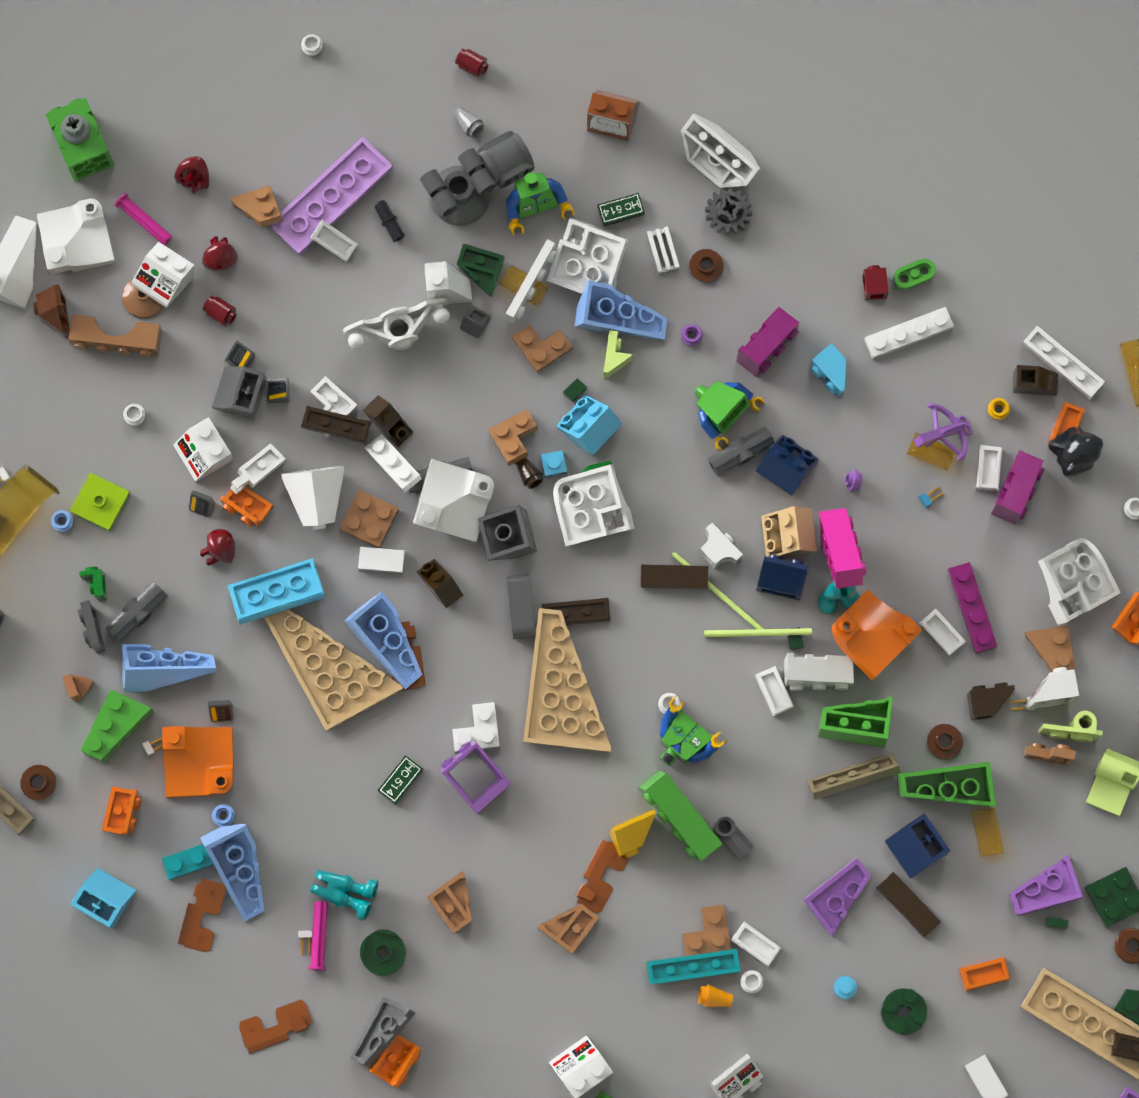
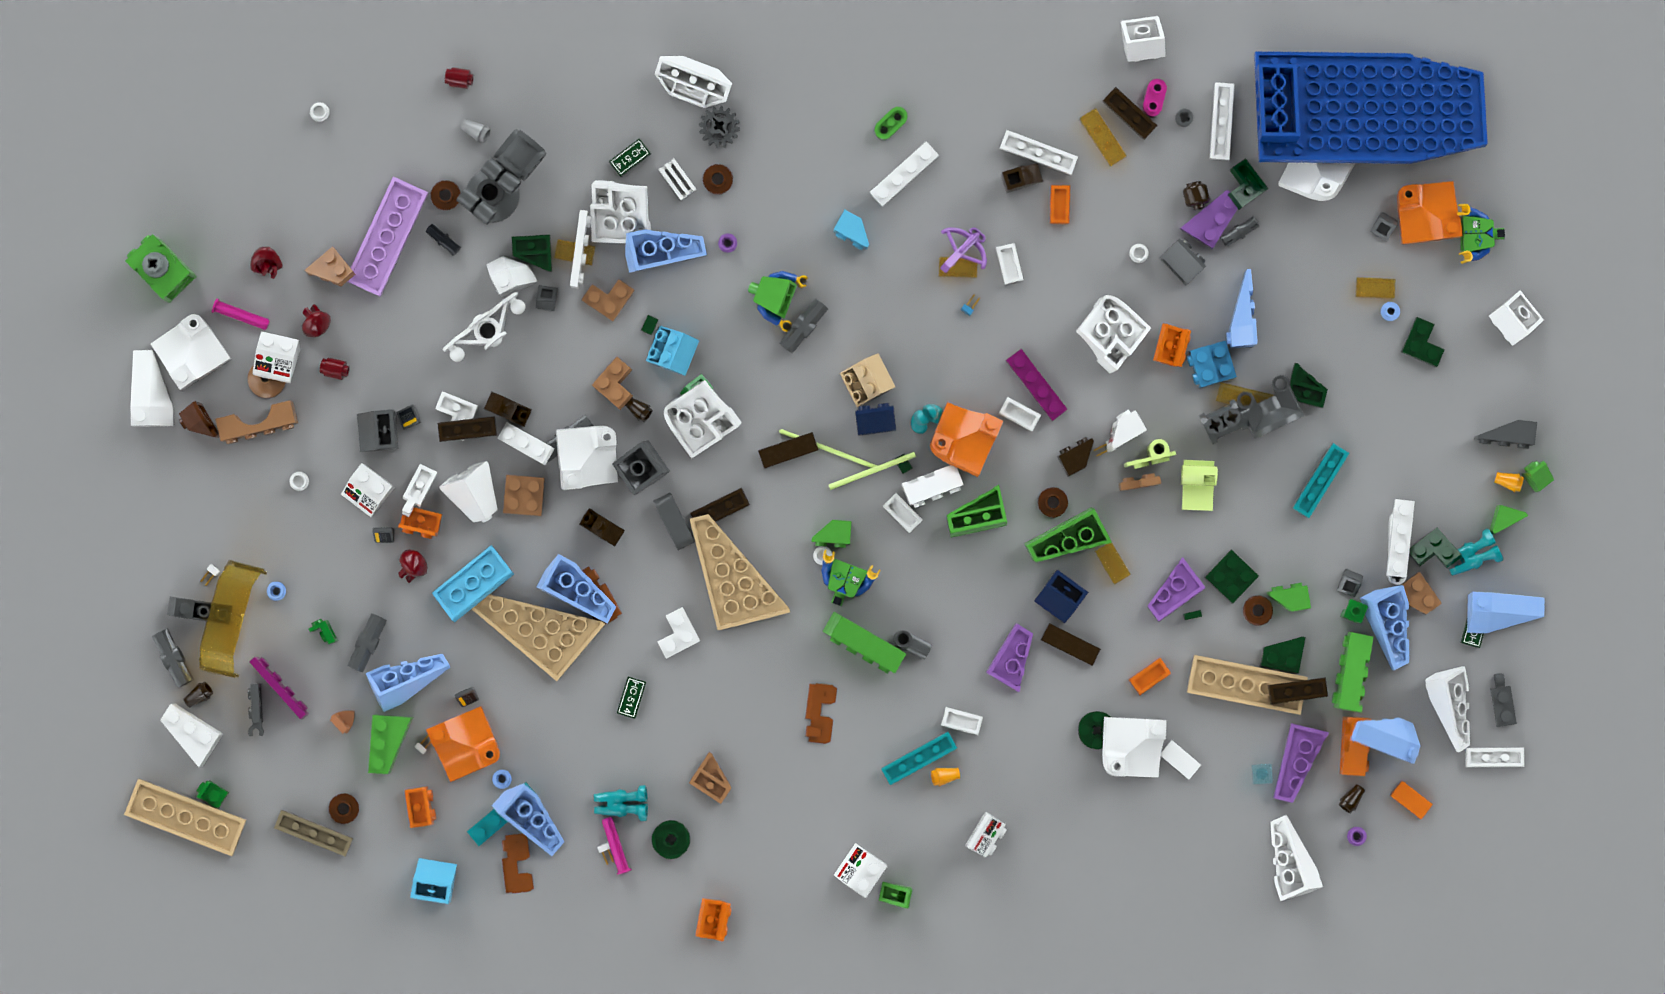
camera: 20 degrees left, 10 degrees up
lime plate [70,472,130,532] -> none
dark grey plate [78,600,105,653] -> none
slope [225,340,255,367] -> none
dark orange piece [239,1000,312,1053] -> none
white tile [310,220,358,262] -> none
dark grey wing [351,997,416,1068] -> none
white tile [358,547,405,574] -> none
medium lavender window [439,741,511,813] -> none
torso [506,172,575,236] -> none
medium nougat wing [537,904,600,954] -> none
medium azure plate [541,450,567,478] -> none
dark orange slope [587,90,639,141] -> none
yellowish green slope [603,330,633,378] -> none
yellow slope [609,809,656,858] -> none
medium nougat plate [682,904,731,956] -> none
white brick [700,523,743,569] -> none
magenta wedge [736,307,799,377] -> none
white plate [740,970,763,994] -> none
dark blue slope [756,435,819,496] -> none
dark tan plate [807,753,900,800] -> none
dark pink wedge [819,508,866,589] -> none
medium azure plate [834,976,857,999] -> none
medium lavender plate [845,469,863,492] -> none
dark red brick [862,265,889,300] -> none
yellow plate [988,398,1010,420] -> none
magenta wedge [991,450,1045,524] -> none
medium nougat wing [1024,626,1076,672] -> none
black piece [1048,427,1103,477] -> none
none -> magenta plate [250,657,309,719]
none -> reddish brown piece [431,180,461,210]
none -> bright green slope [812,520,851,548]
none -> white slope [1103,717,1166,777]

